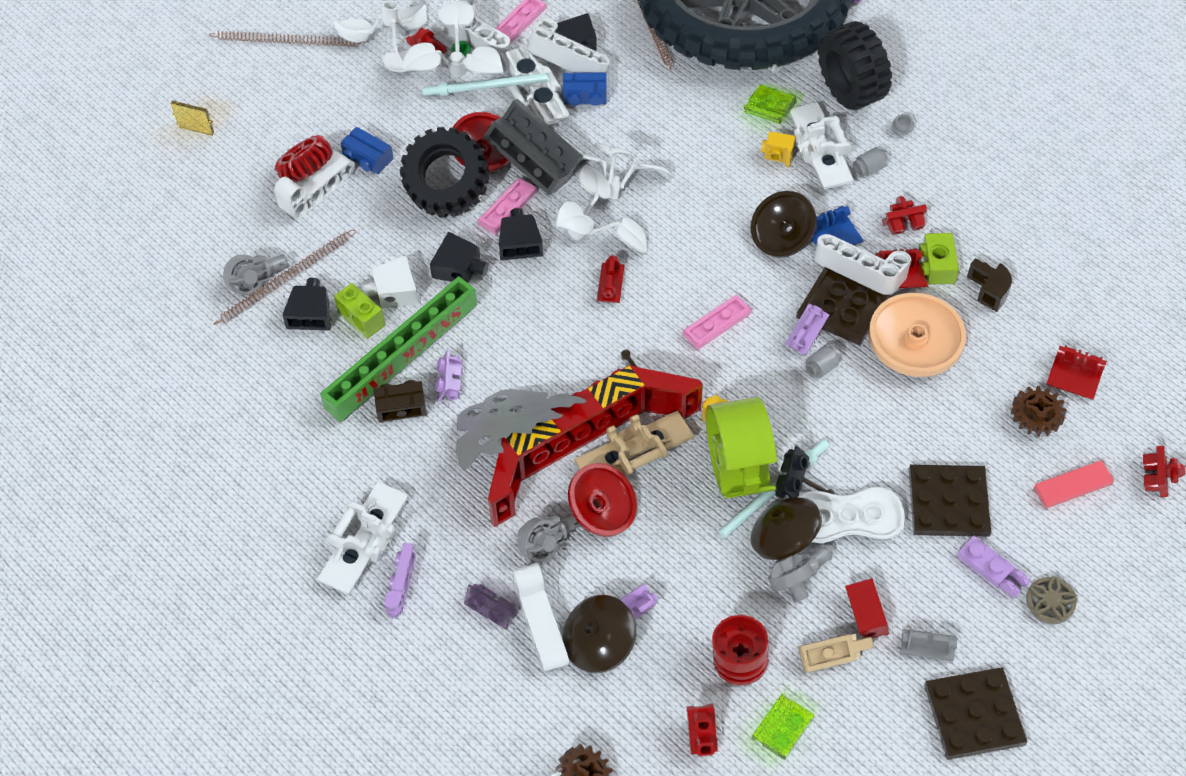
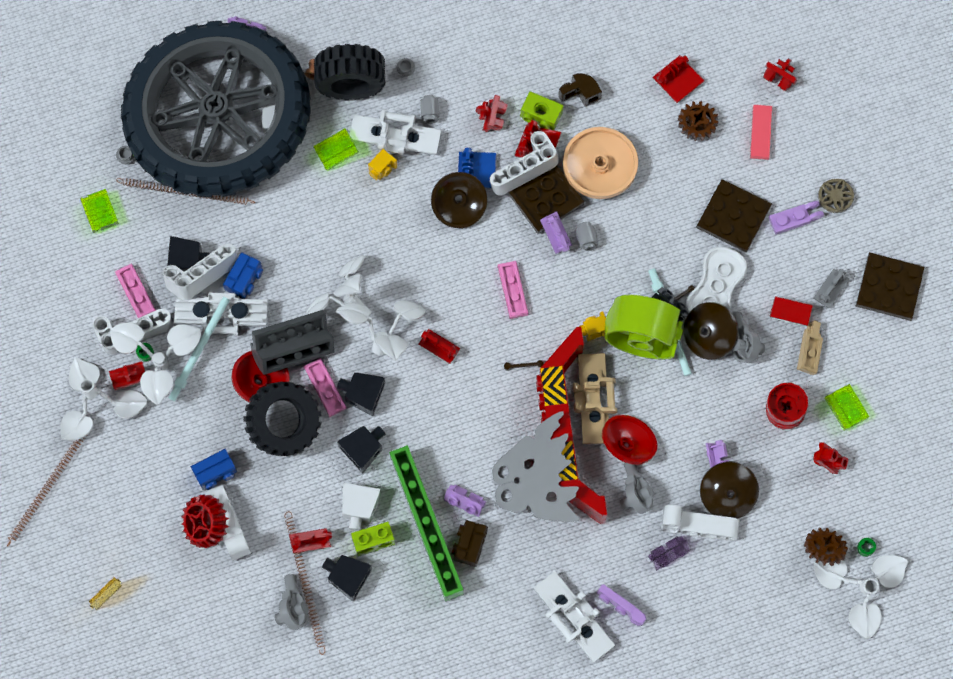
camera: 65 degrees left, 15 degrees up
none -> red hinge [289,528,332,554]

